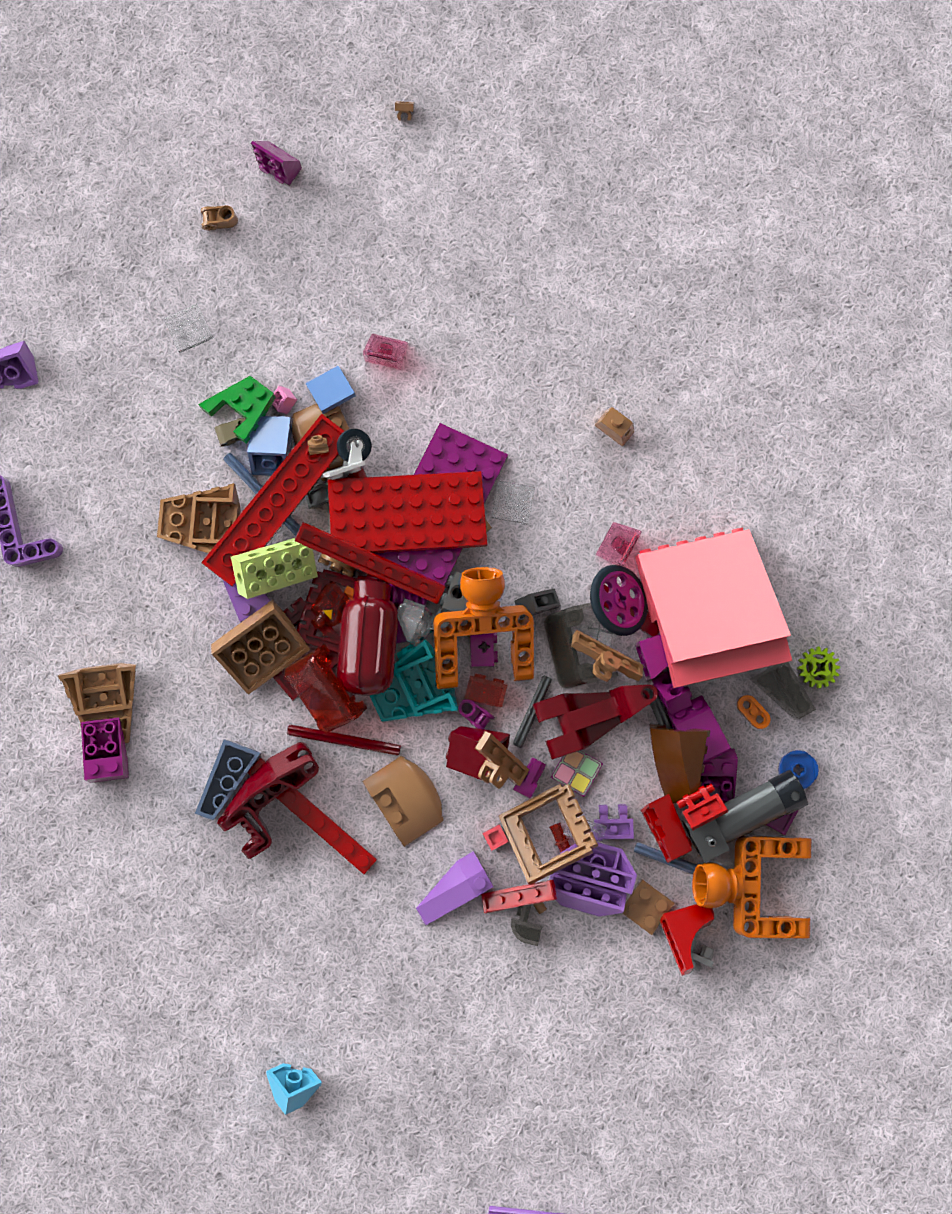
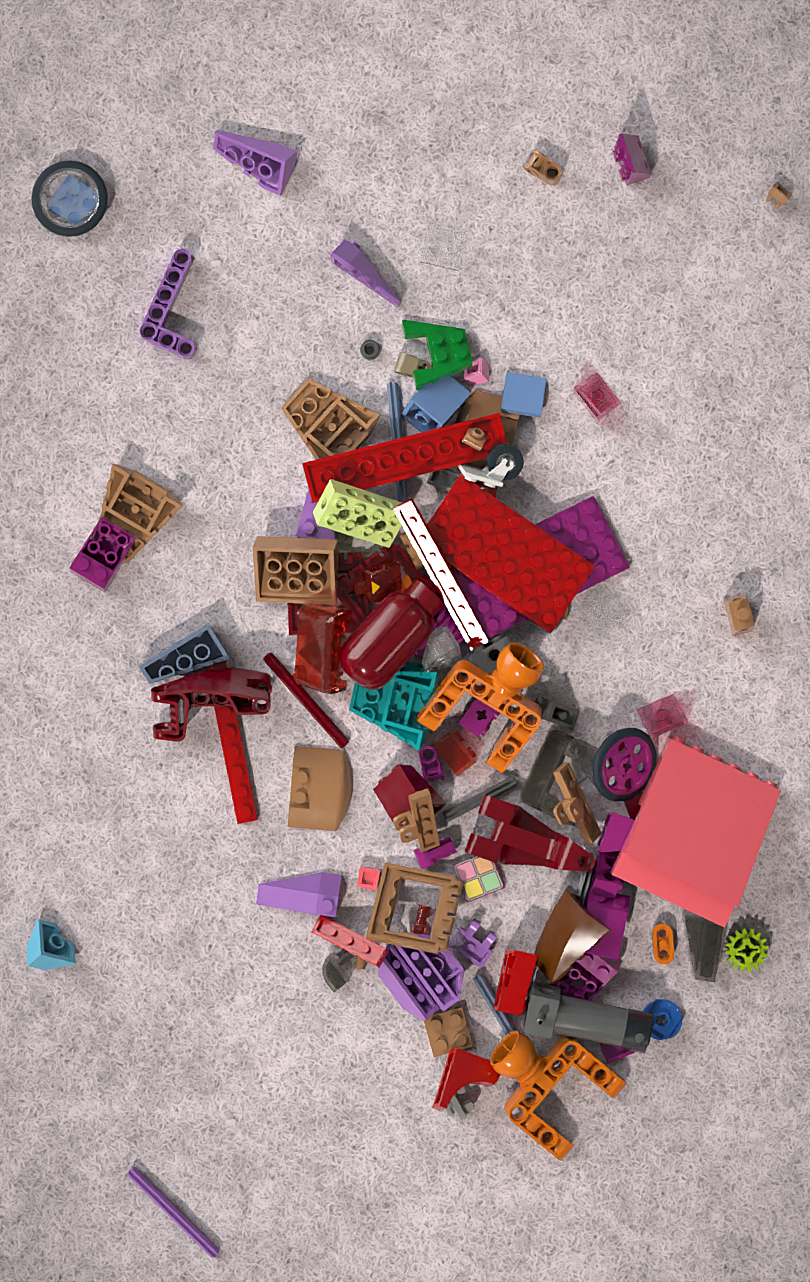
camera: 40 degrees right, 5 degrees up
red plate [676,784,728,831] -> none
none -> medium lavender wedge [330,239,400,308]
none -> dark grey plate [360,340,380,360]

